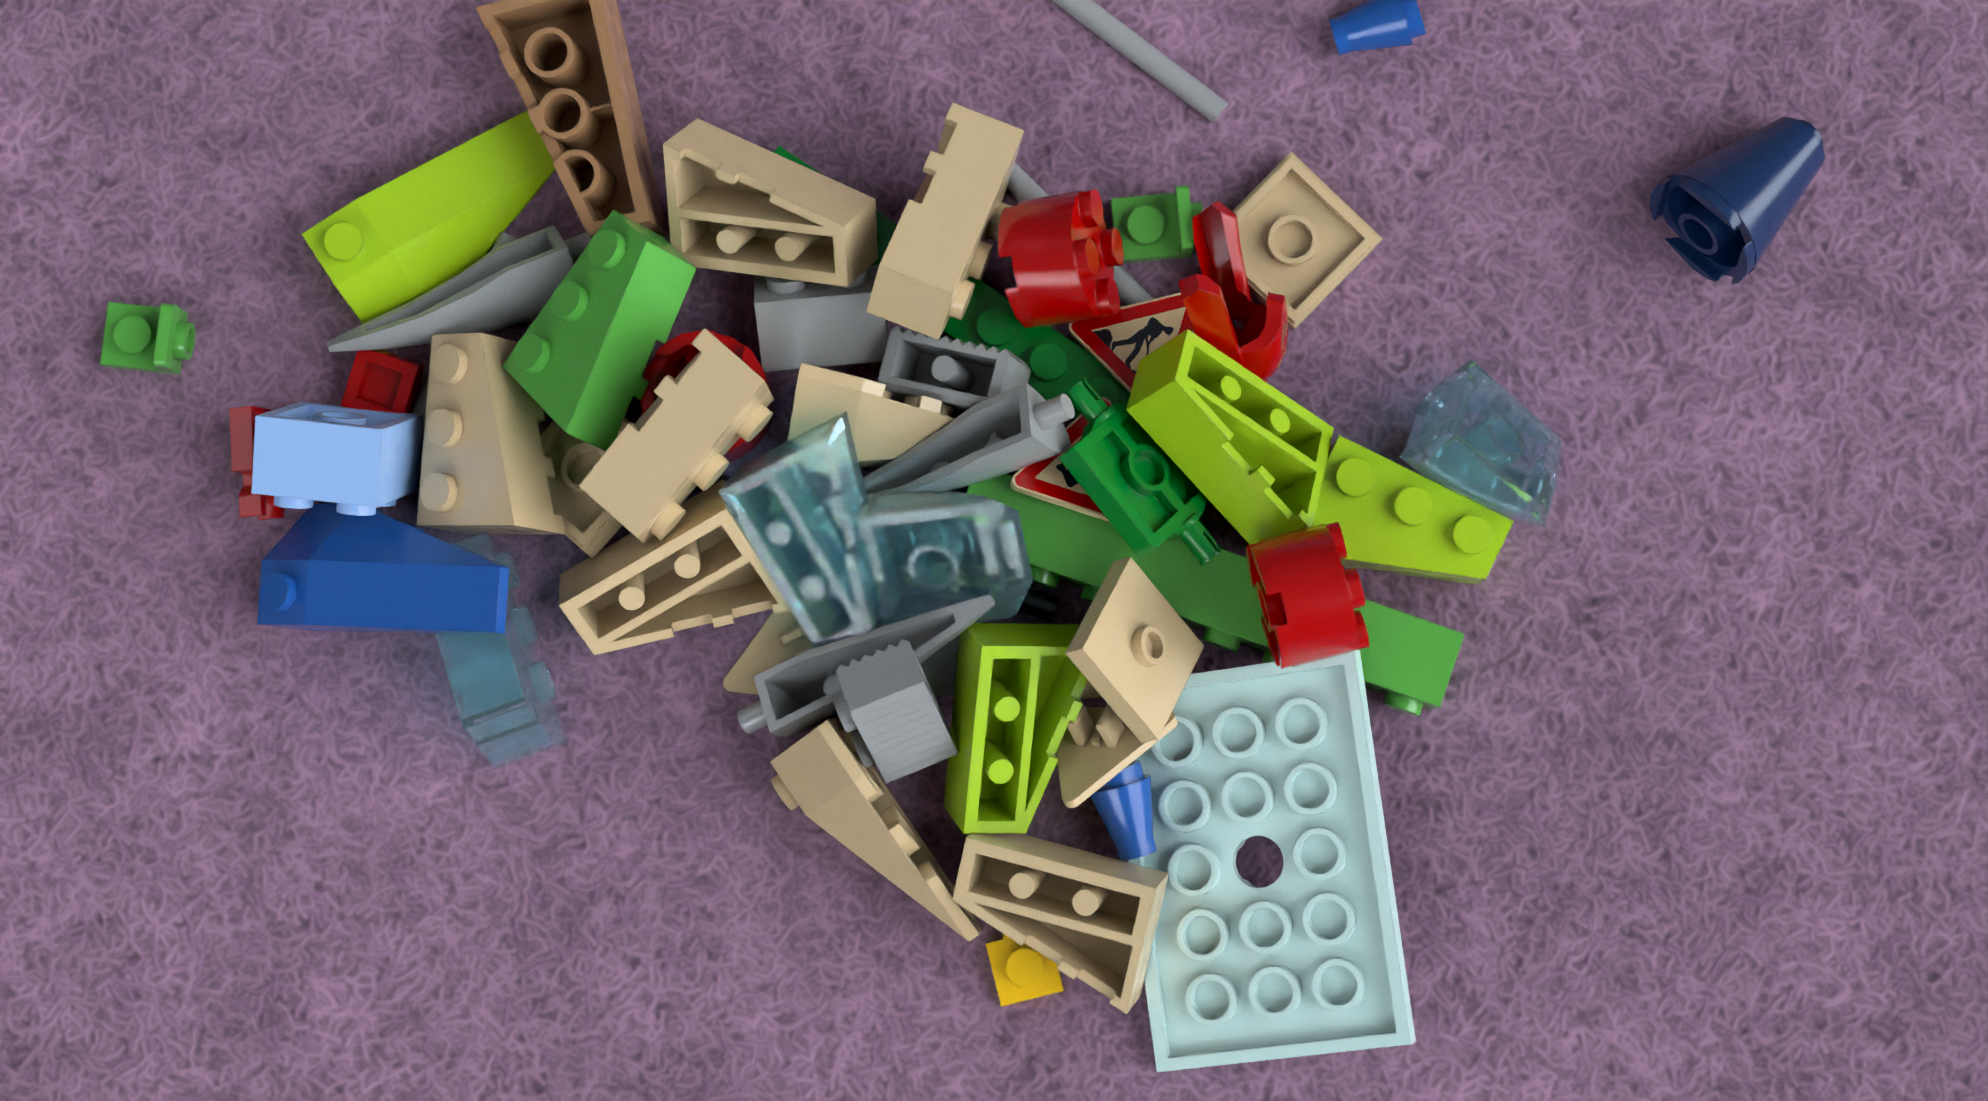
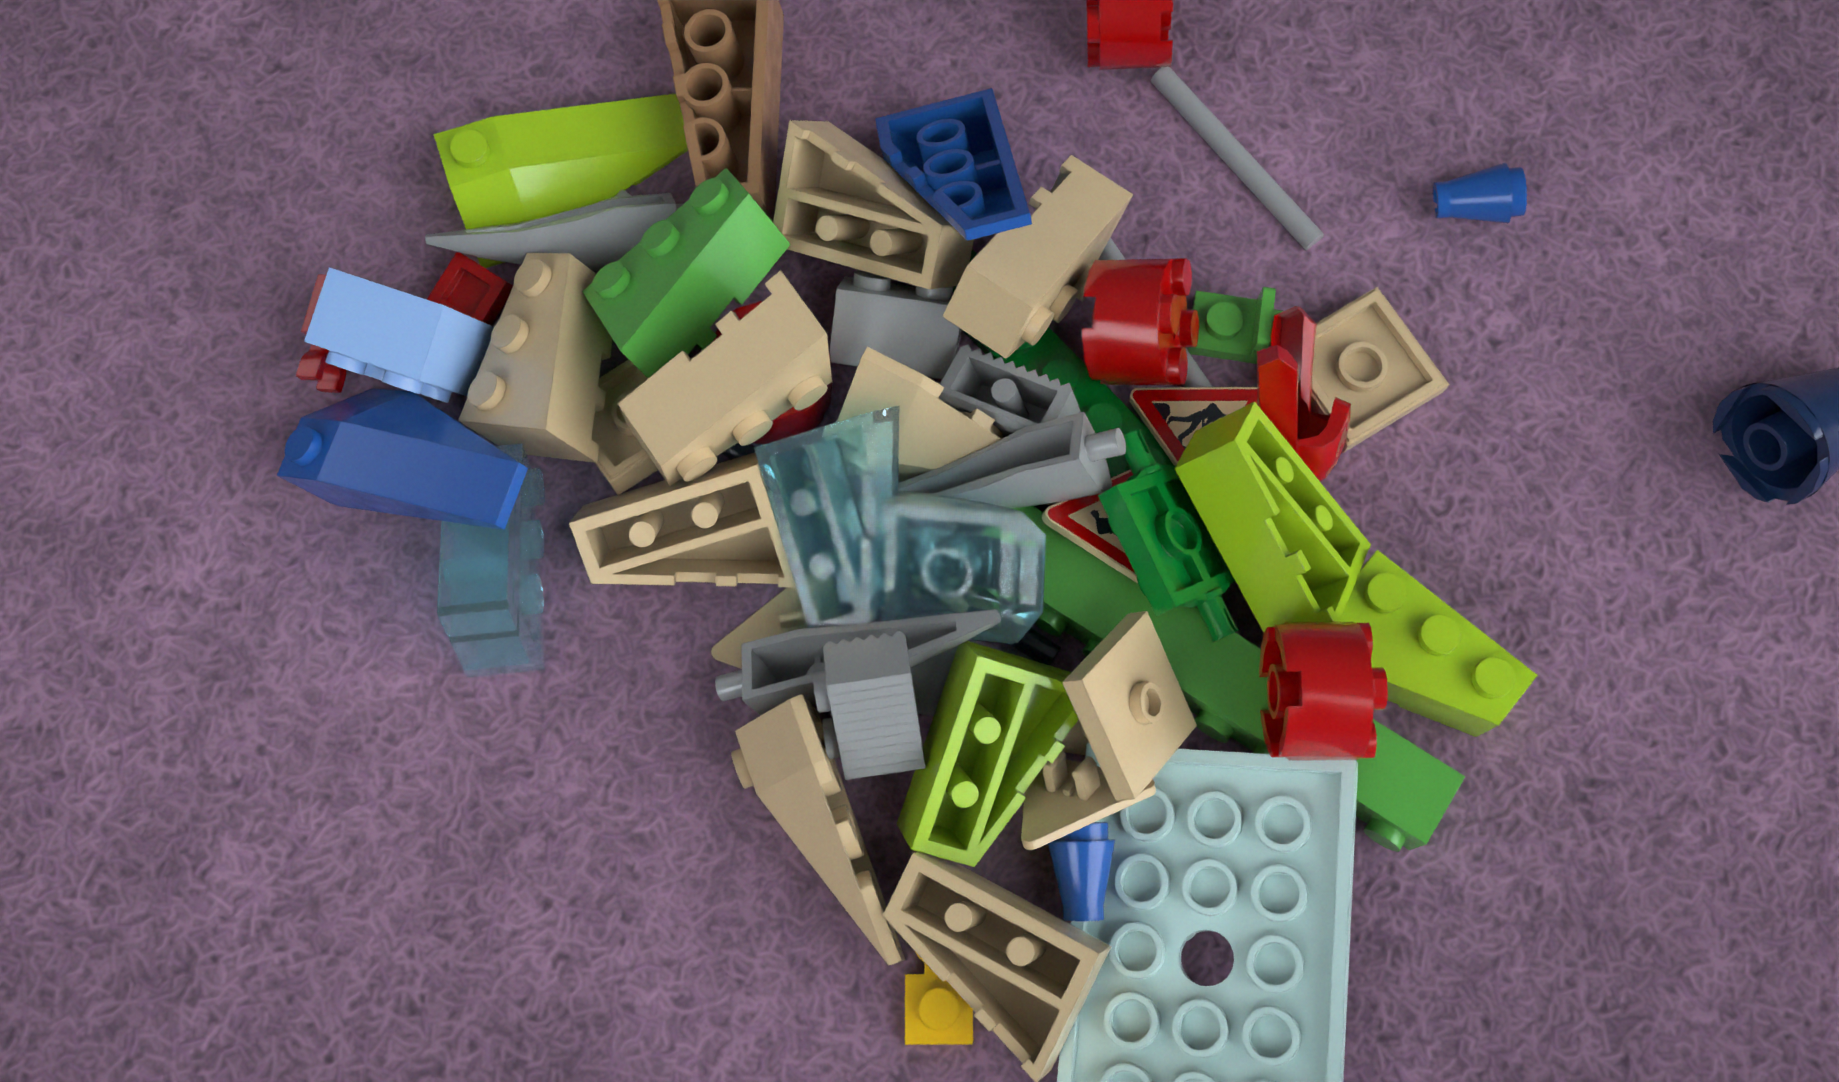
camera: 10 degrees right, 10 degrees down
bright green bracket [100,302,196,375] -> none
clear light blue slope [1399,359,1561,529] -> none
none -> blue wedge [875,88,1032,241]

